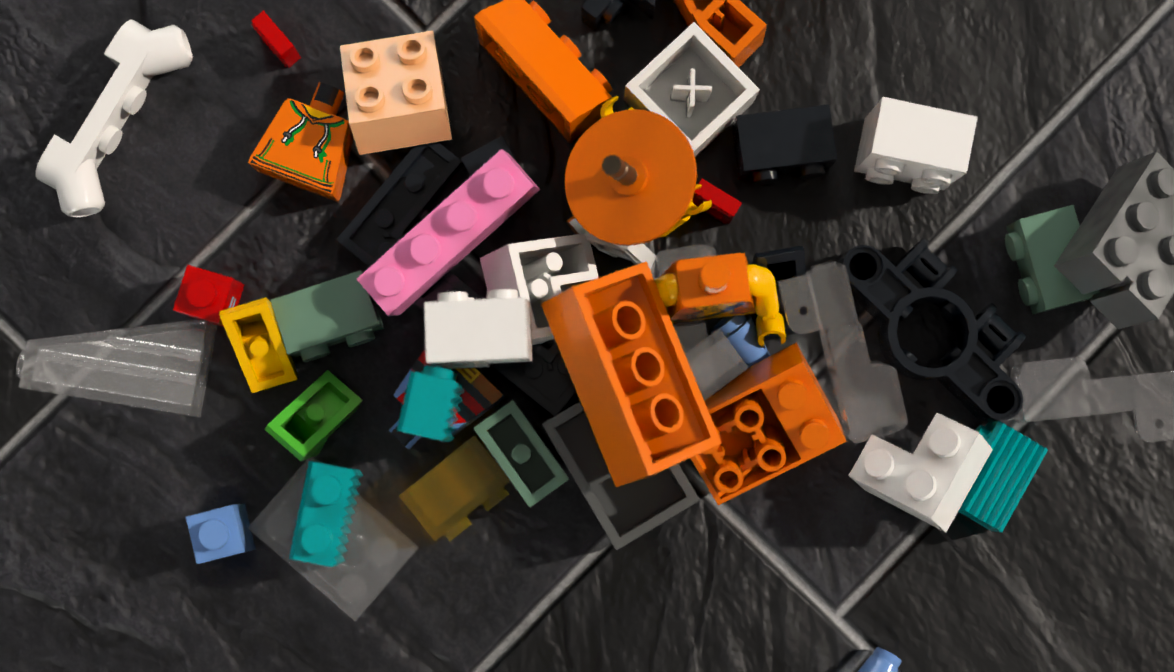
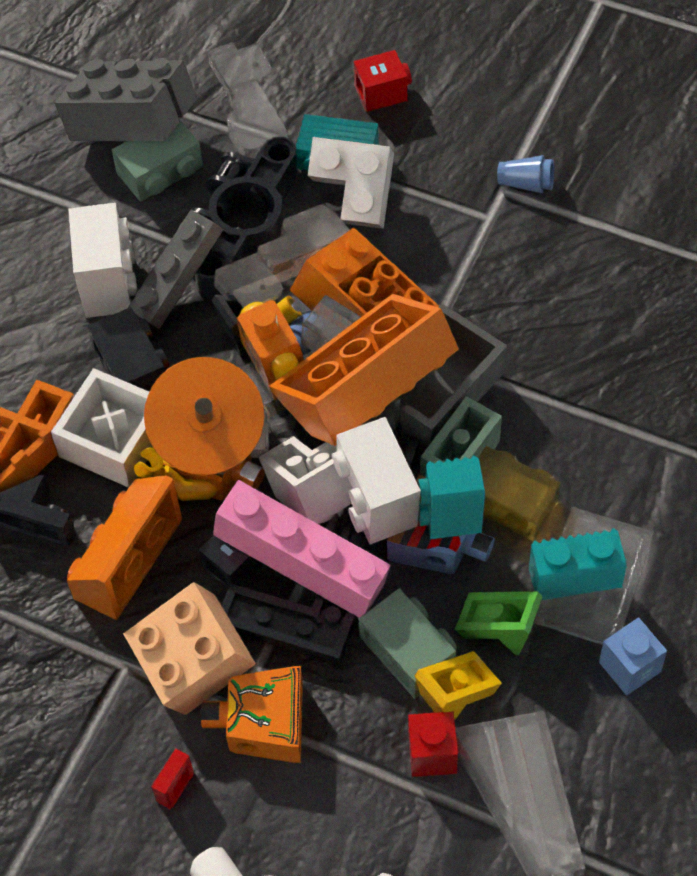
camera: 100 degrees left, 25 degrees down
none -> dark grey plate [128,210,224,329]
none -> red brick [353,50,412,112]

